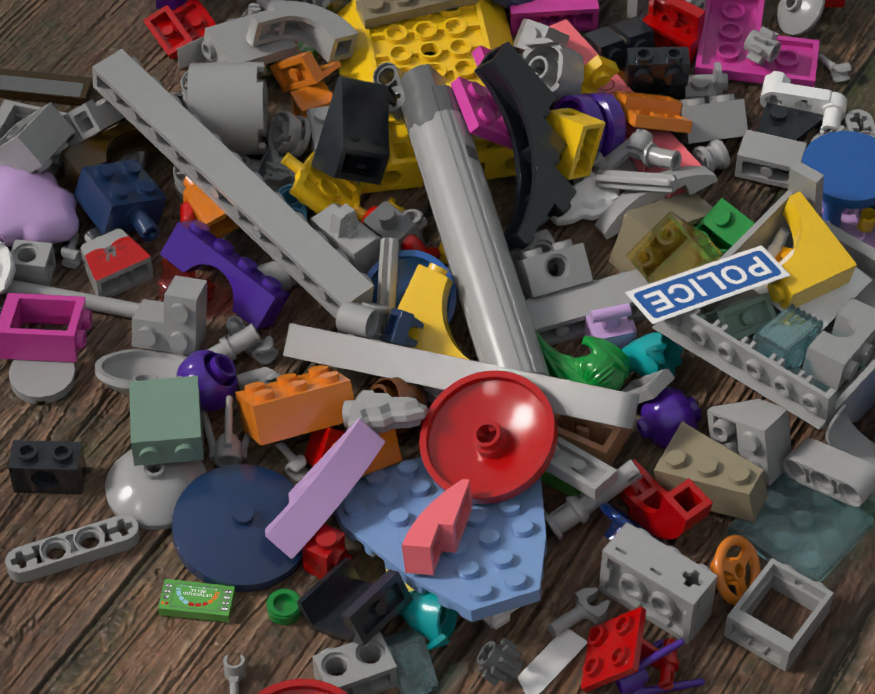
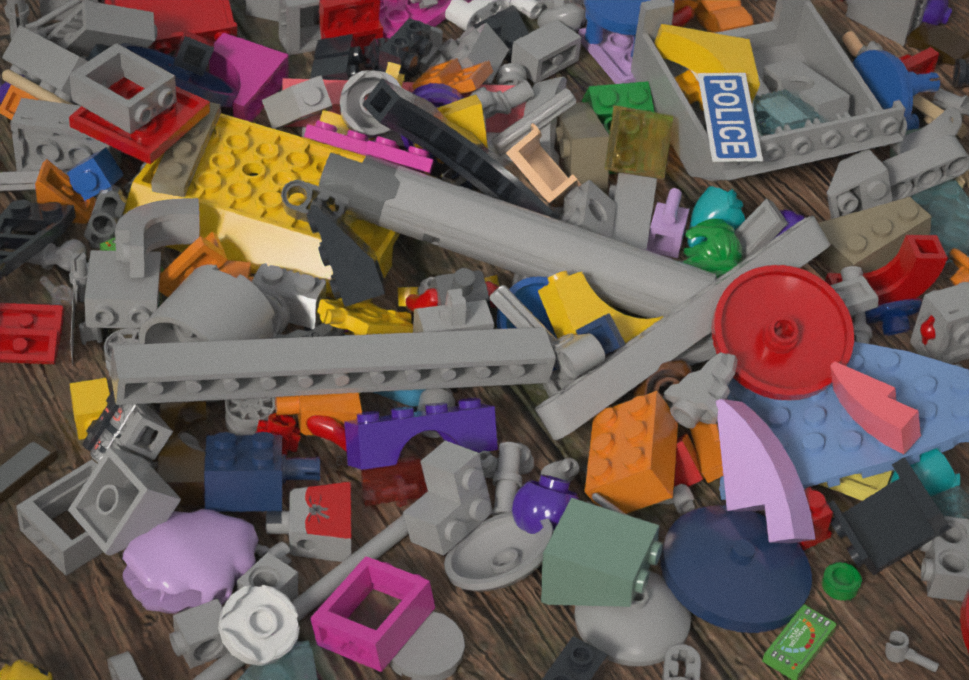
camera: 65 degrees left, 5 degrees down
none -> red gear [256,413,301,456]
none -> light nougat piece [506,123,581,207]

